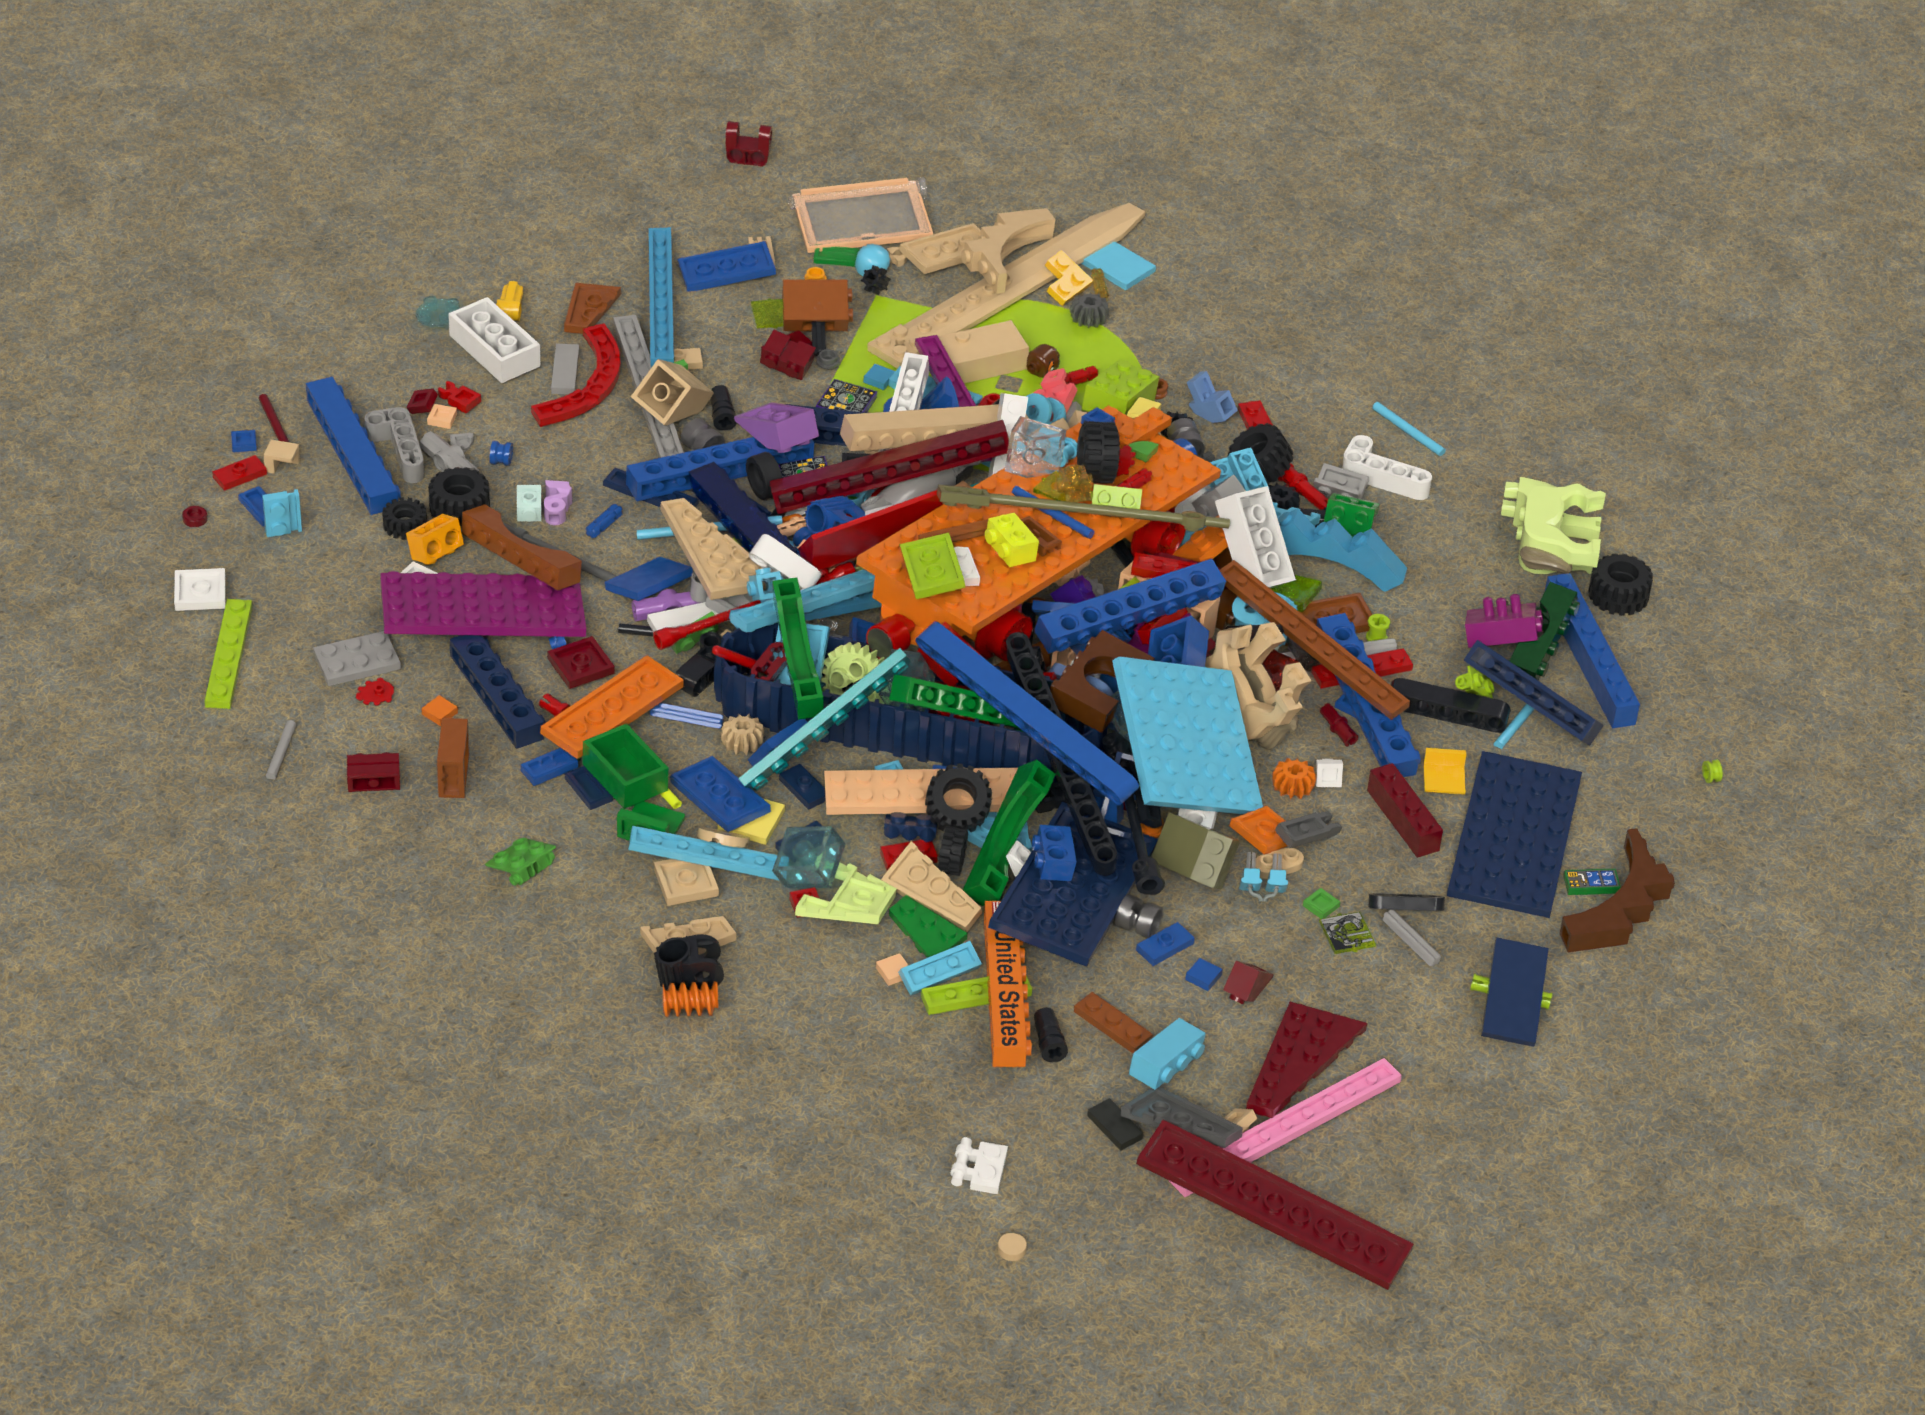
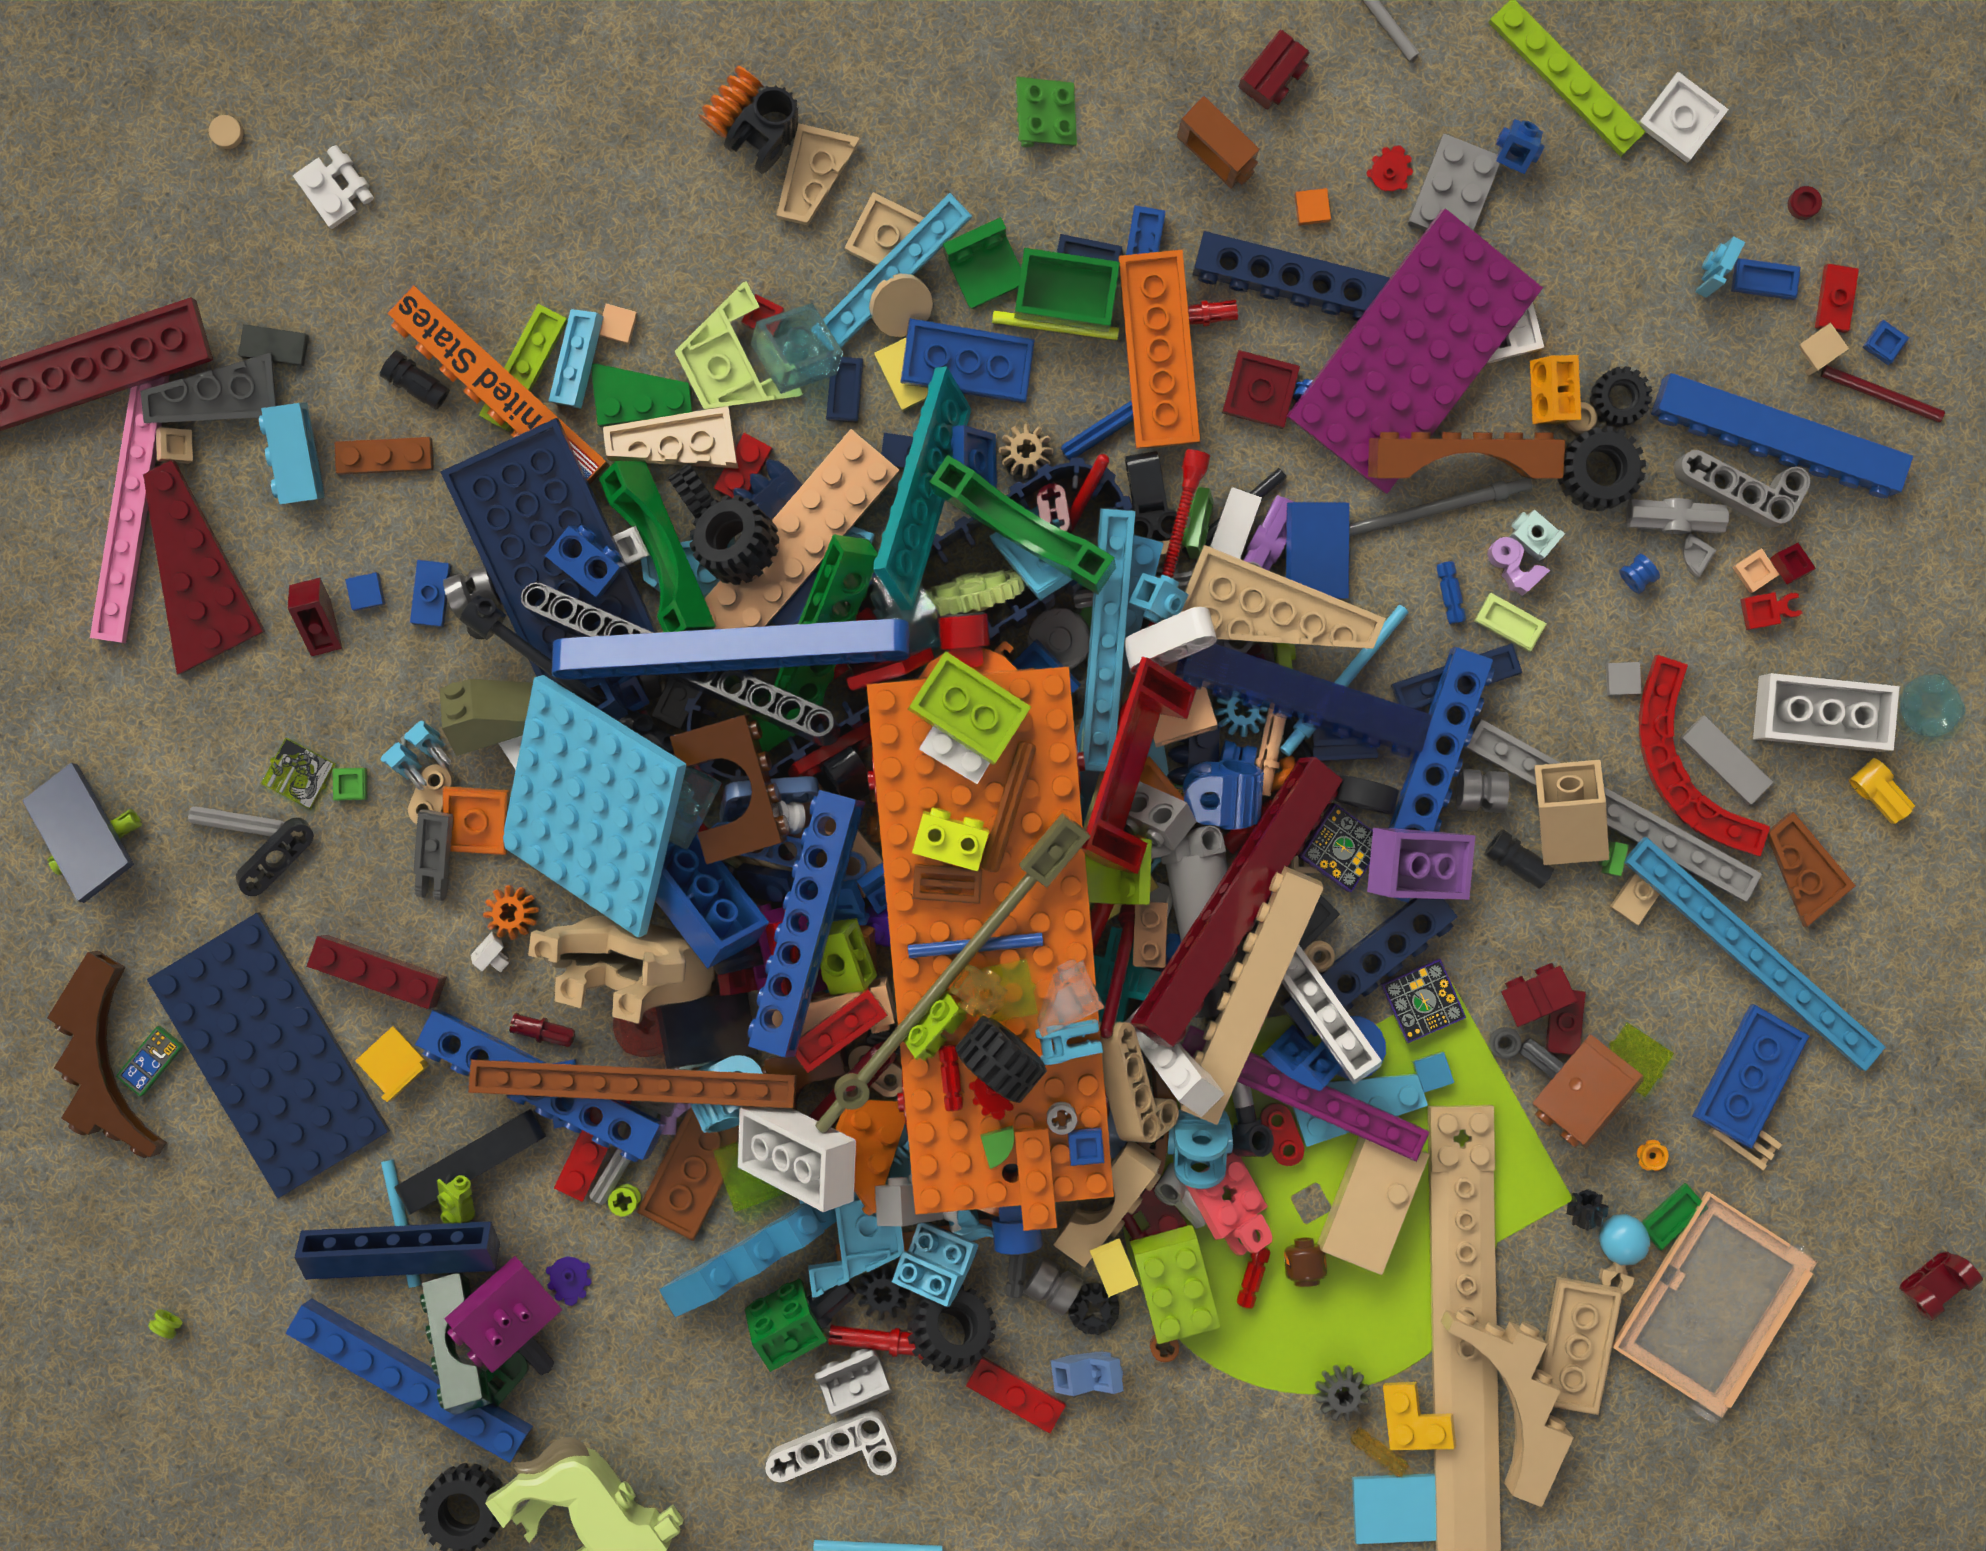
camera: 135 degrees right, 45 degrees up
none -> dark purple piece [546,1256,591,1306]
none -> yellowish green tile [1474,593,1547,652]
none -> blue brick [1495,118,1545,174]
none -> light grey tile [1605,662,1641,696]

